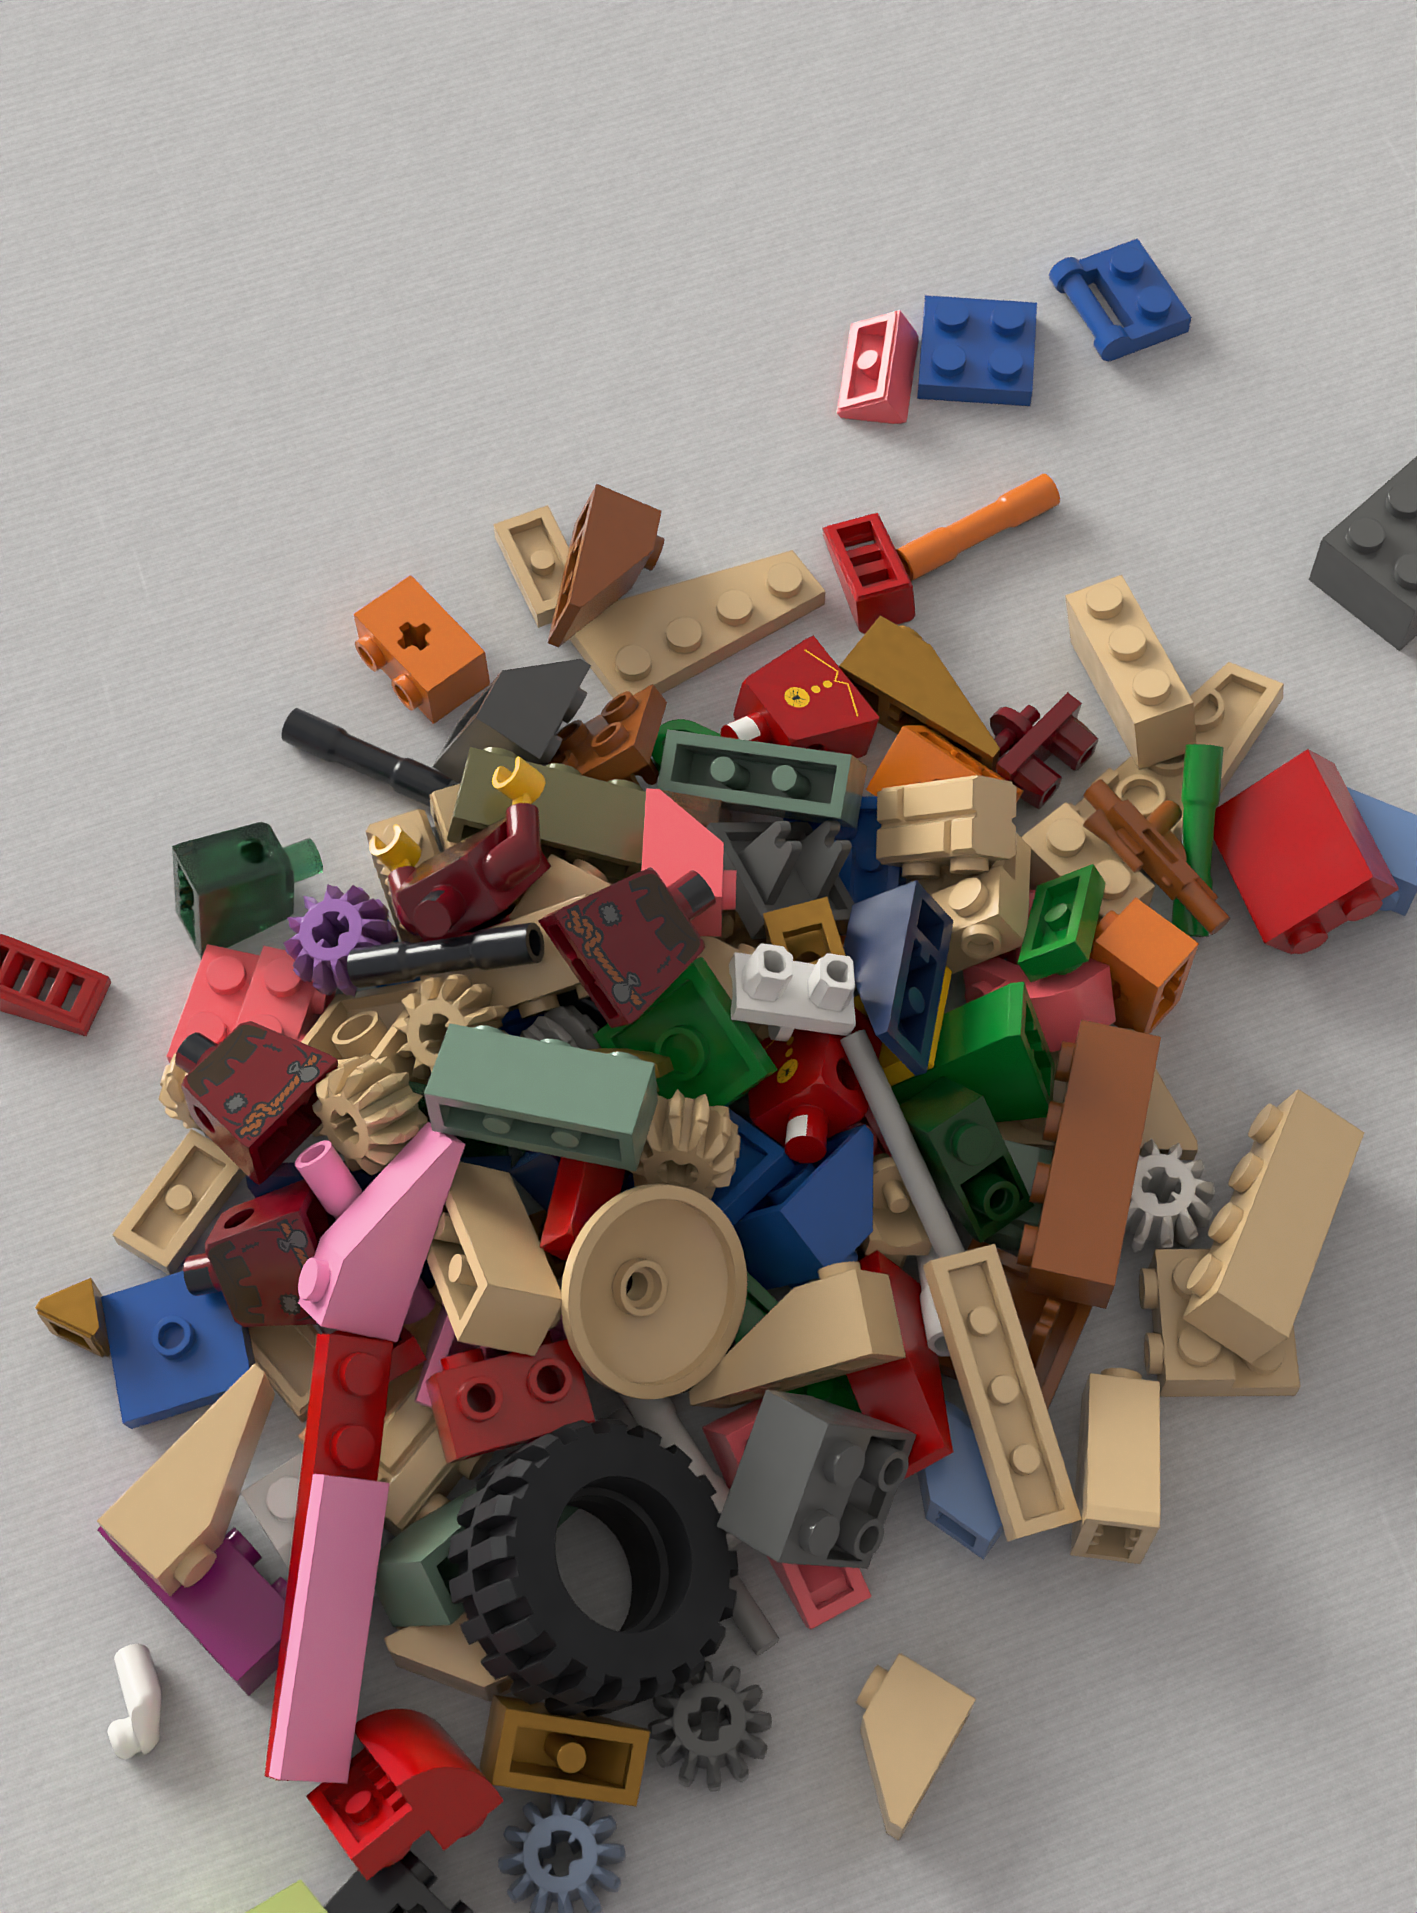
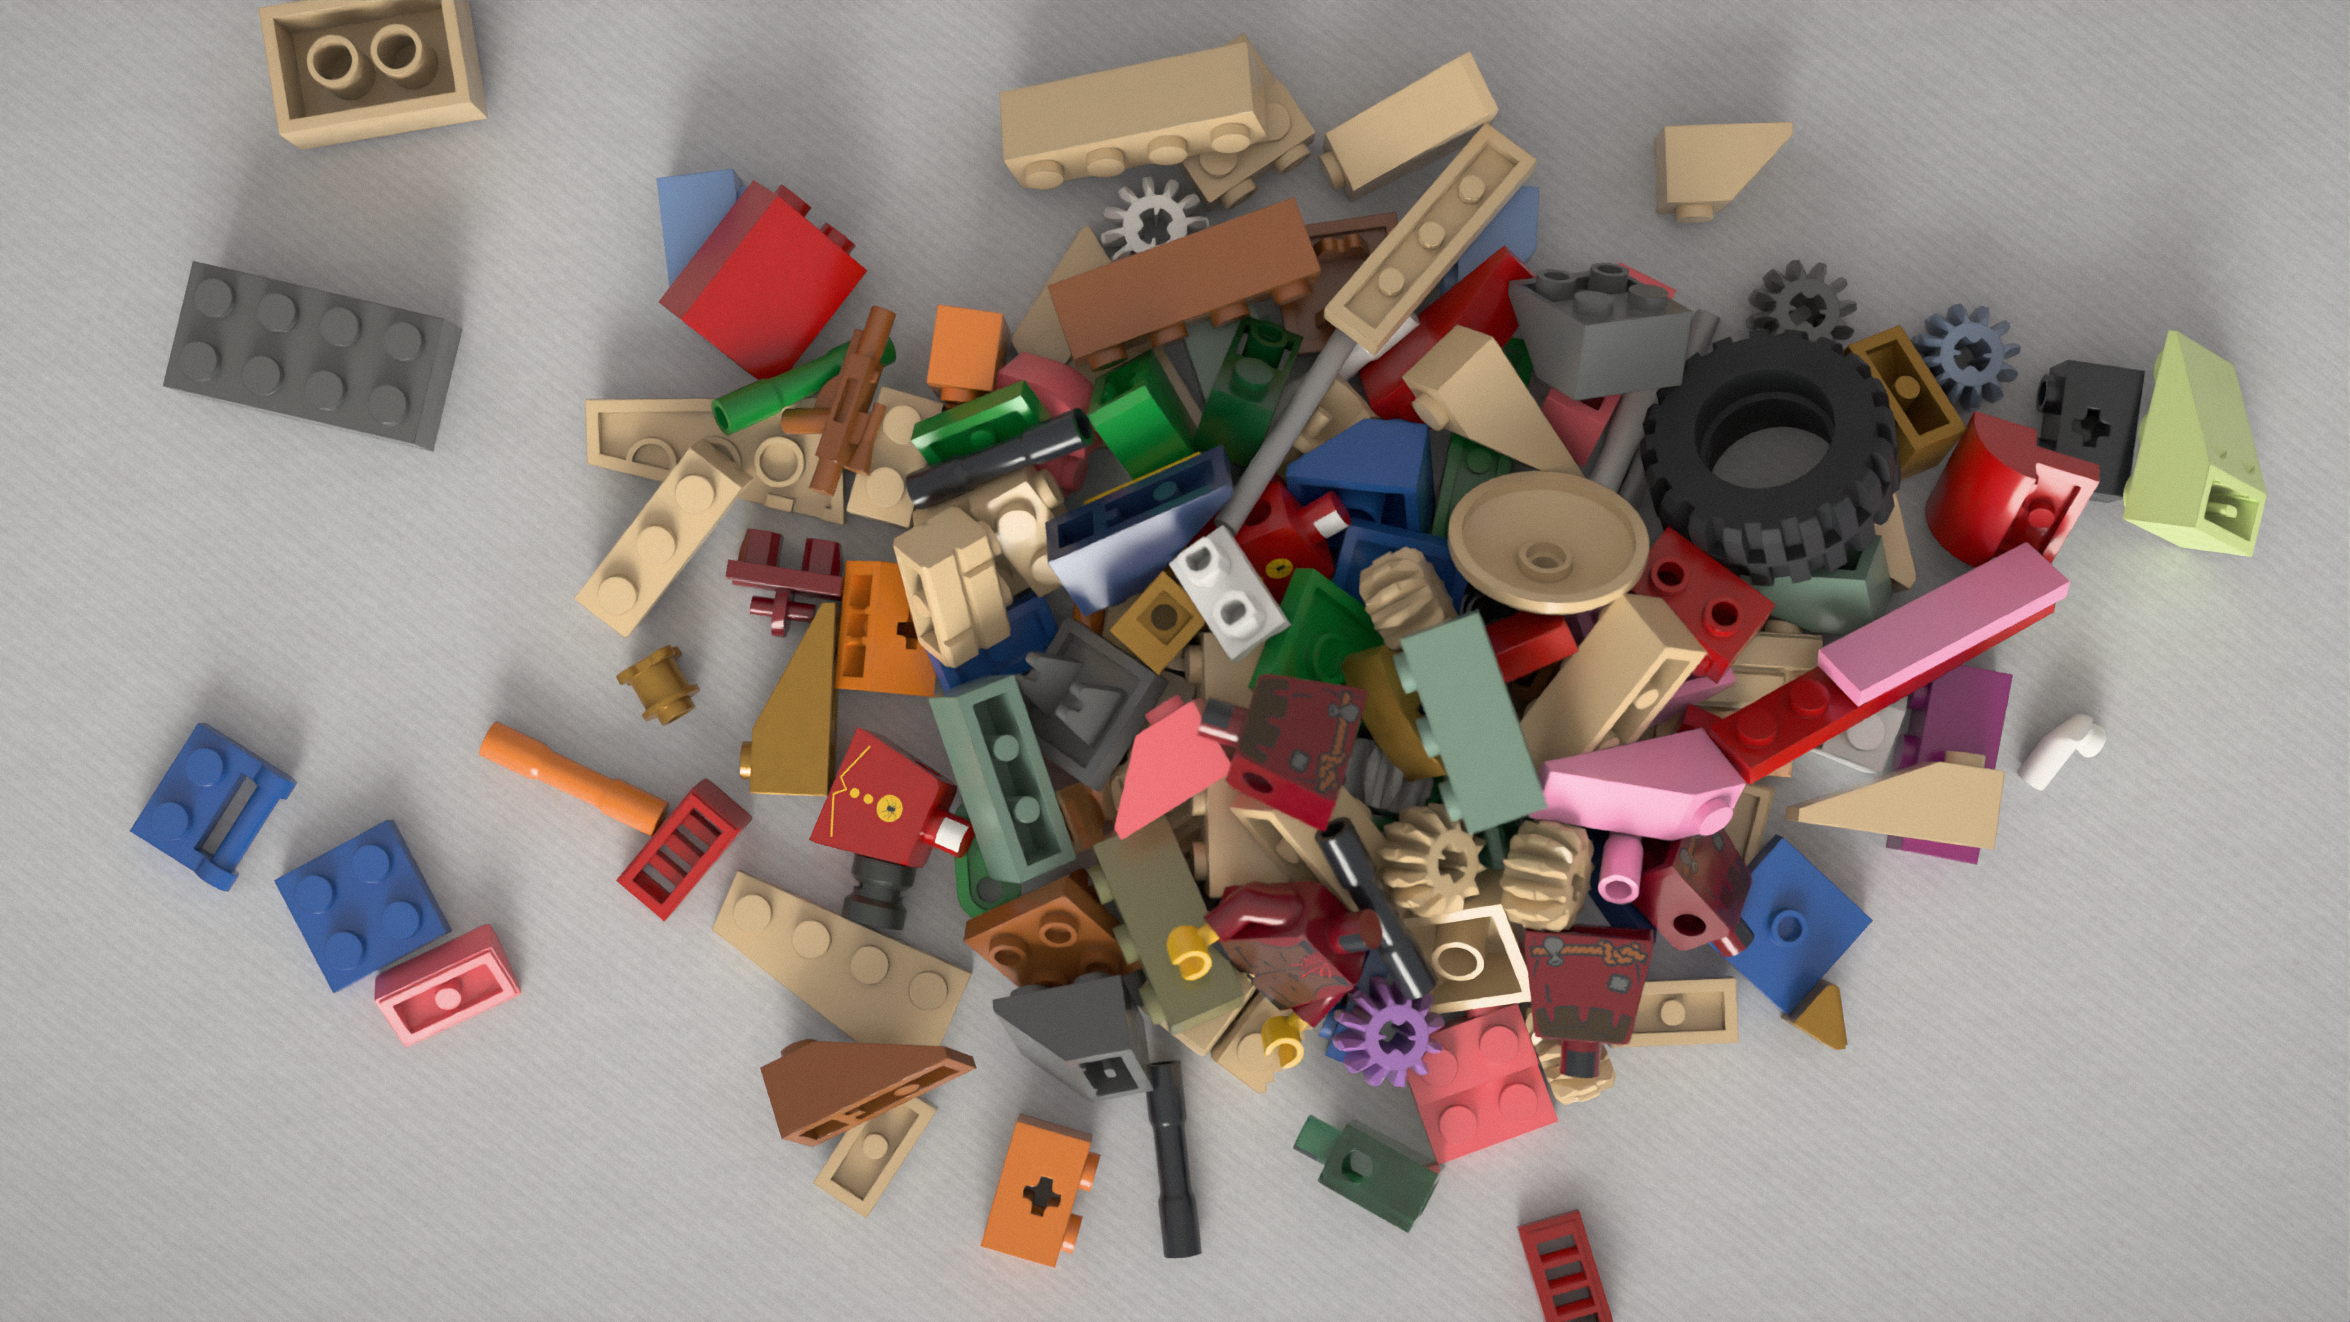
camera: 125 degrees left, 25 degrees up
none -> pearl gold brick [616,645,700,726]
none -> pearl dark grey wheel [841,853,917,930]
none -> black piece [906,408,1094,510]

